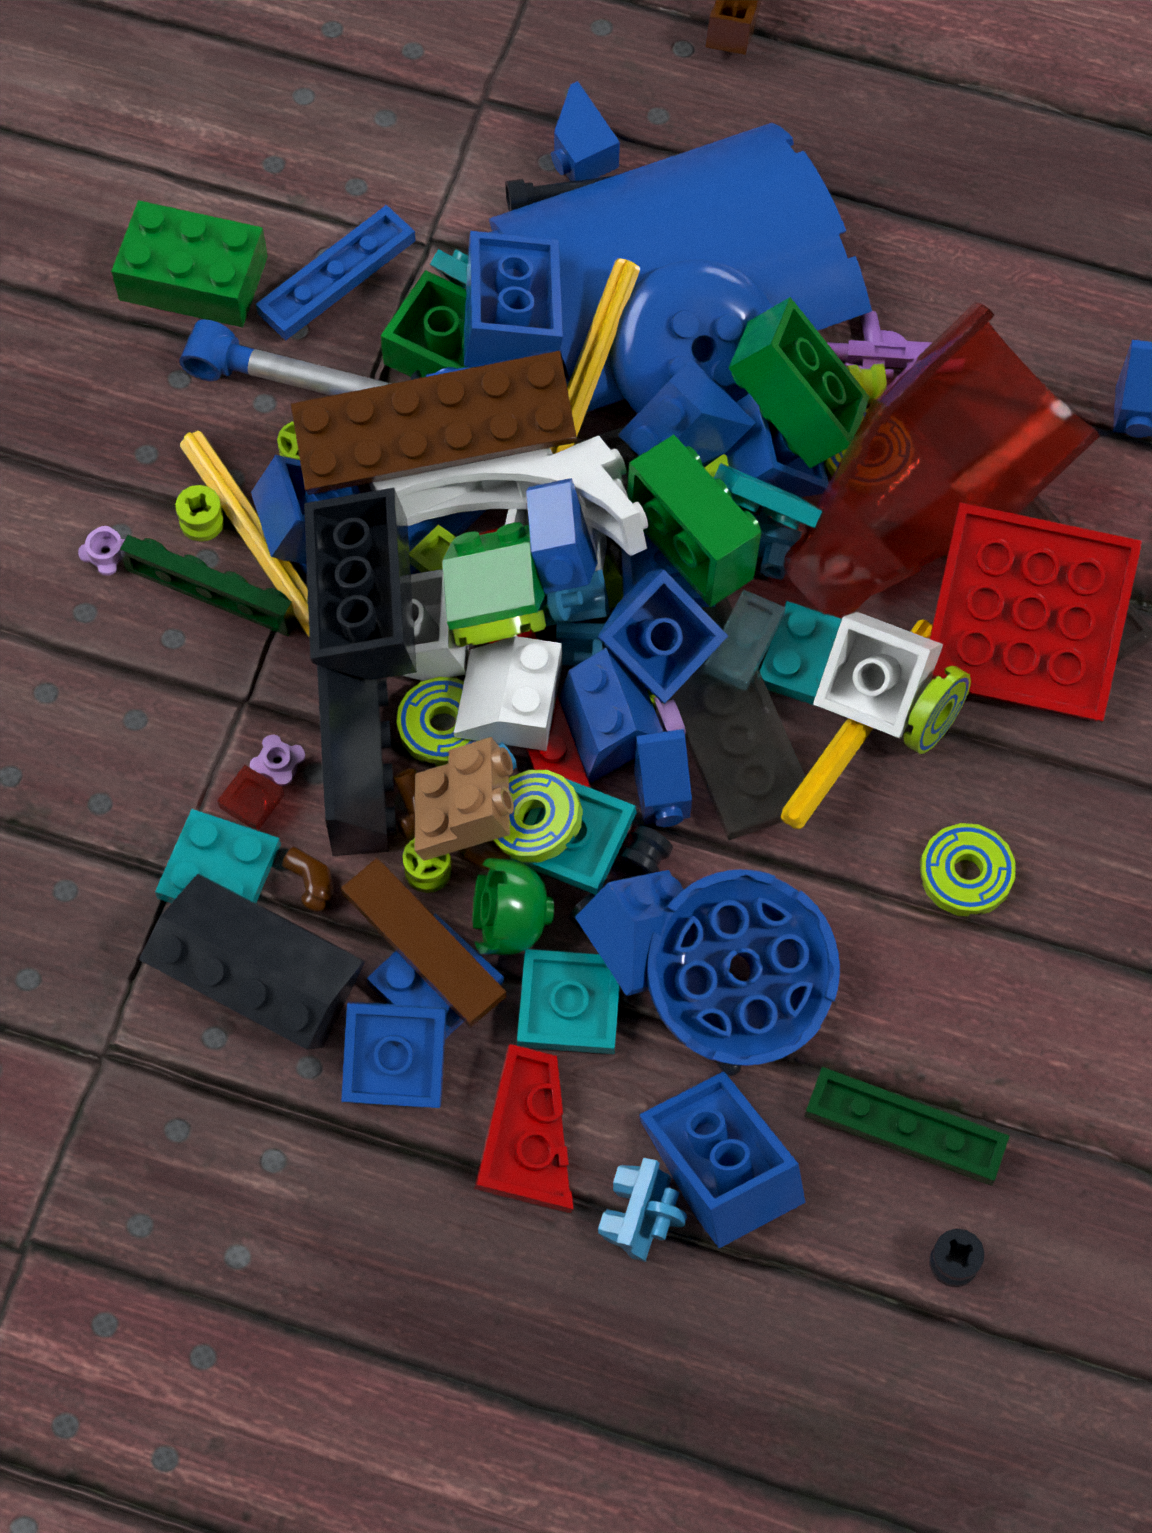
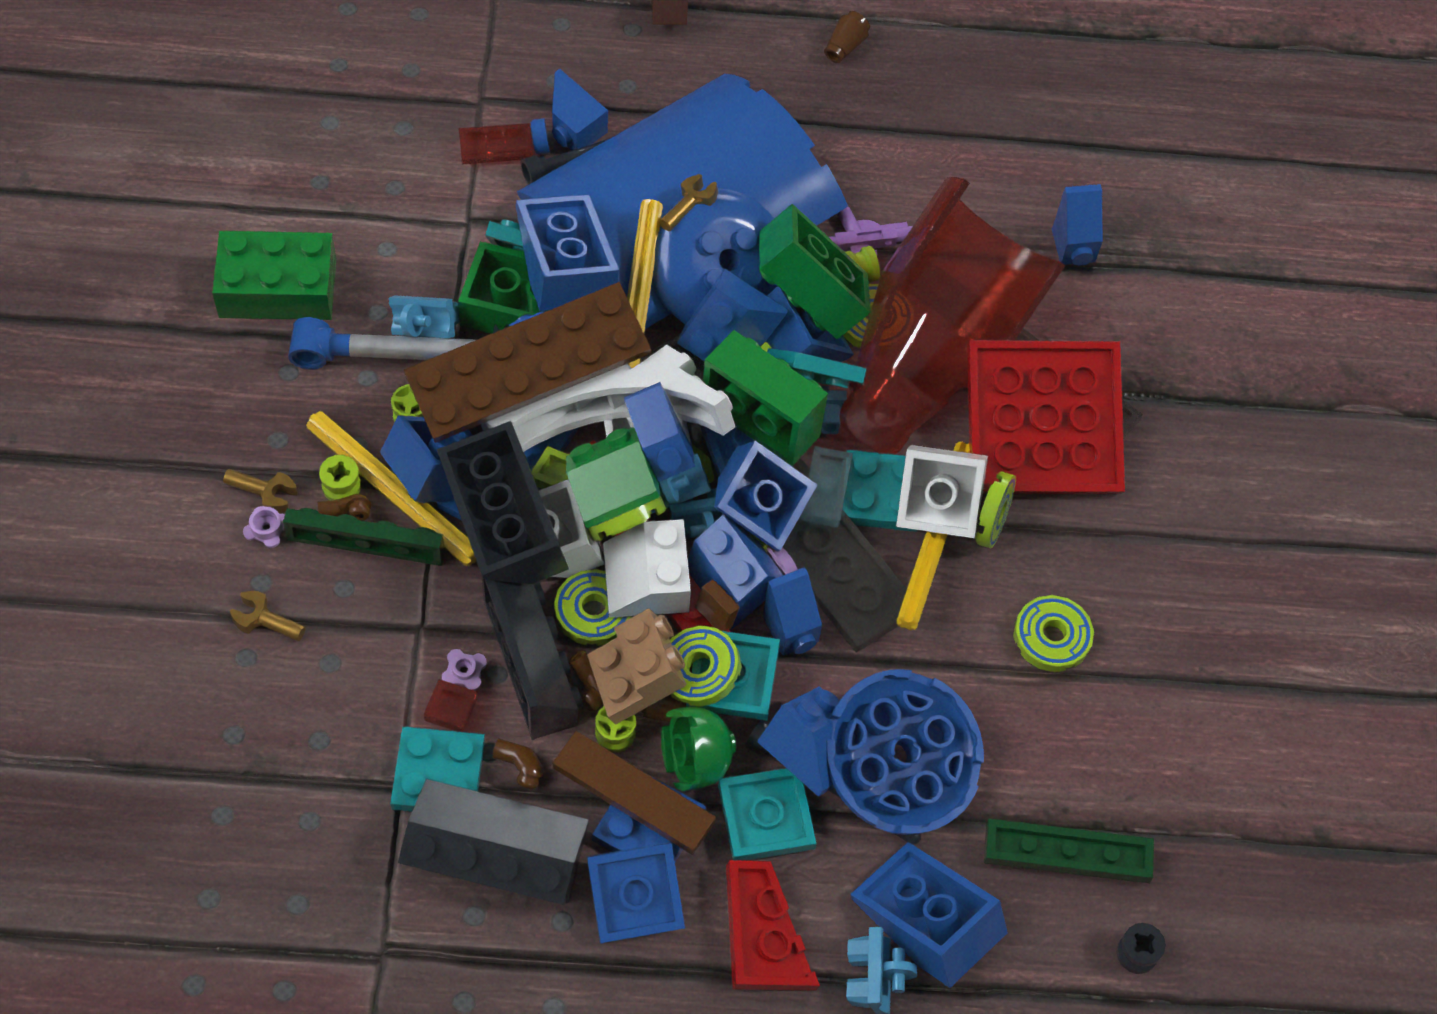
camera: 20 degrees left, 5 degrees down
blue plate [256,205,416,341] -> none
black wheel [614,825,673,877] -> none
none -> pearl gold bar [223,469,298,514]
none -> pearl gold bar [230,591,306,641]
none -> reddish brown arm [317,494,371,521]
none -> dark azure hips [389,296,460,338]
none -> clear red plate [459,123,533,165]
none -> blue tile [530,118,550,155]
none -> pearl gold bar [659,174,718,231]
none -> reddish brown tile [695,579,740,631]
none -> reddish brown cone [824,11,870,63]

